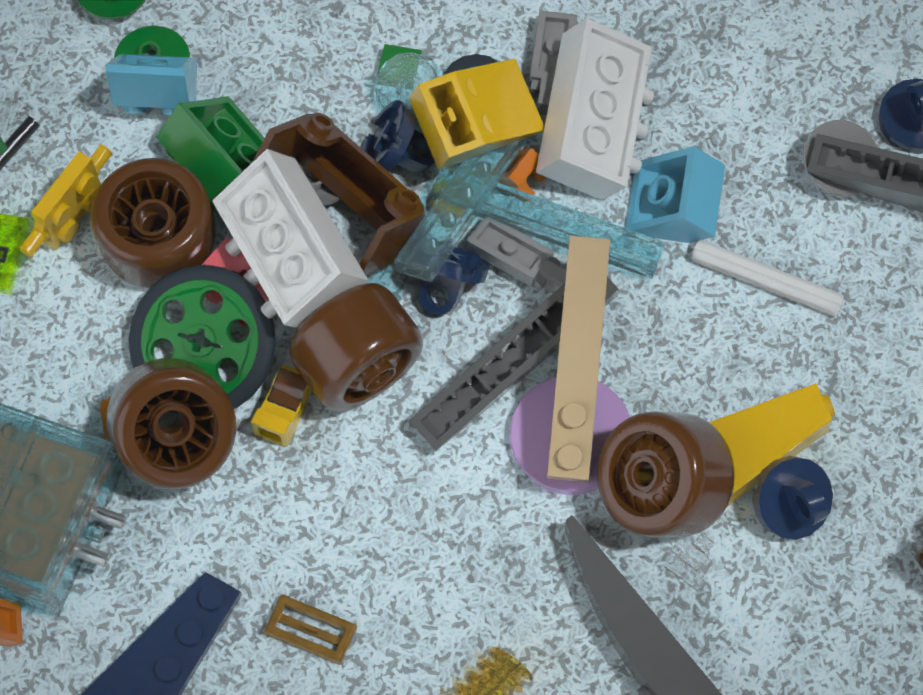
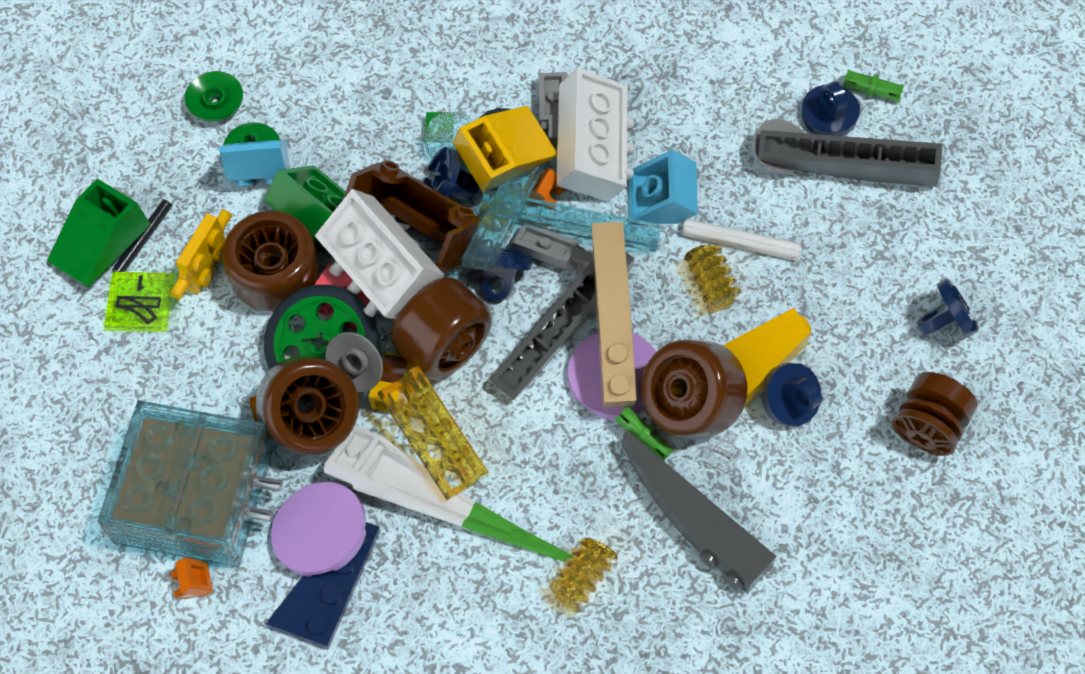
camera: 10 degrees left, 5 degrees down
pearl gold tile [264,594,358,665] -> none
none -> lavender tile [271,482,366,577]
none -> white plate [324,426,574,563]
none -> light grey dish [325,332,383,392]
none -> clear yellow fence [377,366,488,500]
none -> bright green pin [615,406,674,461]
none -> clear yellow piece [684,245,742,313]

